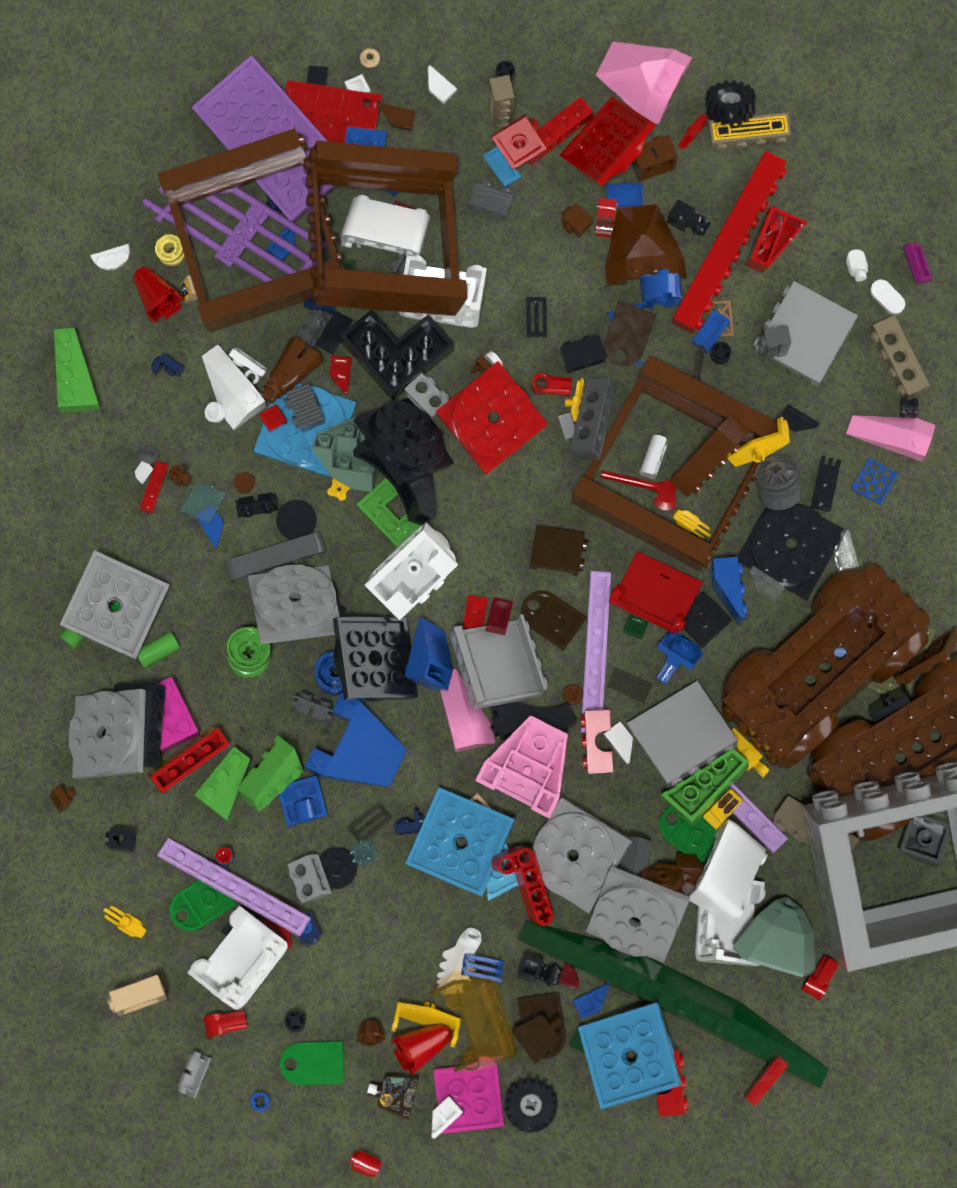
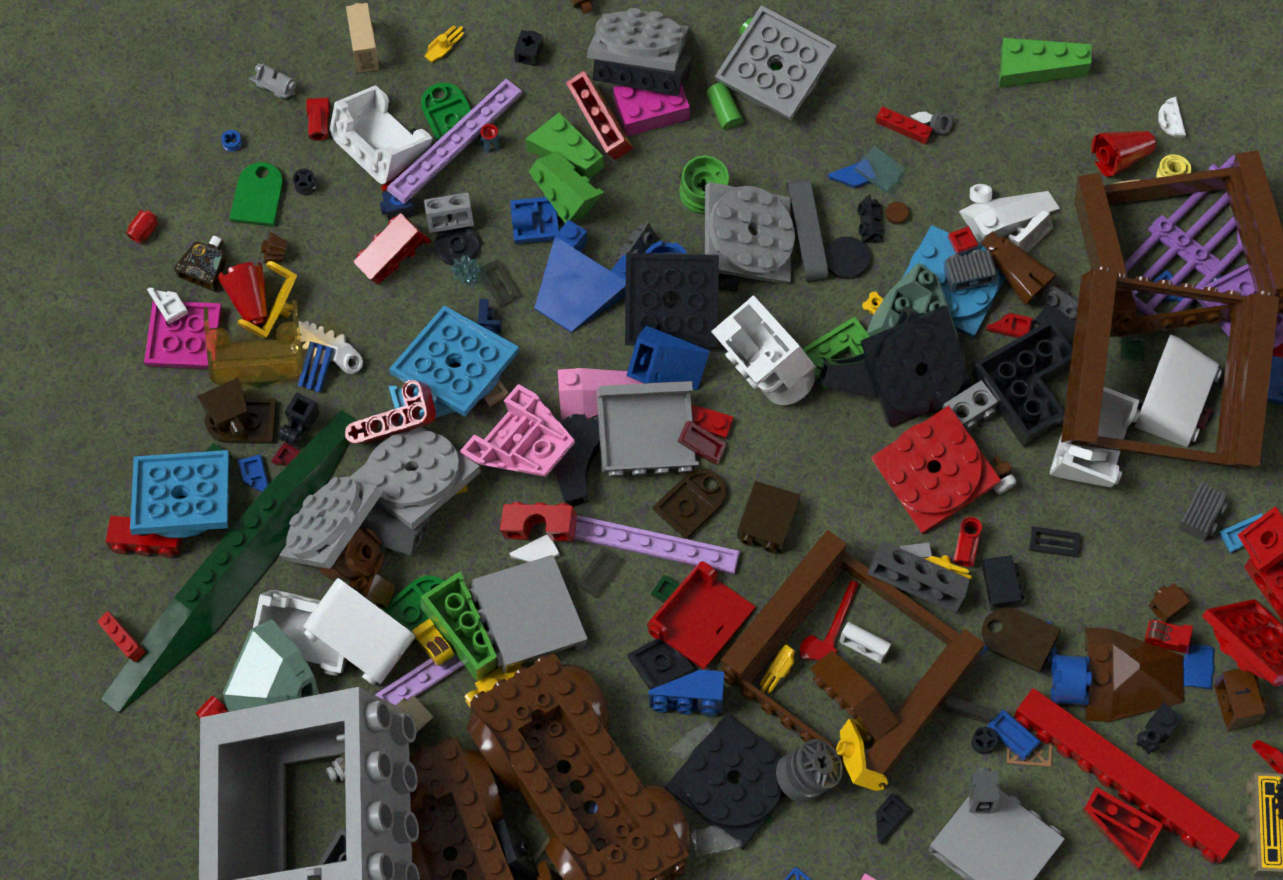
camera: 105 degrees right, 10 degrees down
dark blue bracket [151,353,184,377] -> none
reddish brown plate [169,464,191,487] -> none
black wheel [504,1078,558,1133] -> none
reddish brown tile [562,684,583,705] -> none
blue piece [657,632,703,684] -> none
black hinge [810,456,841,512] -> none
none -> wedge [353,213,432,284]

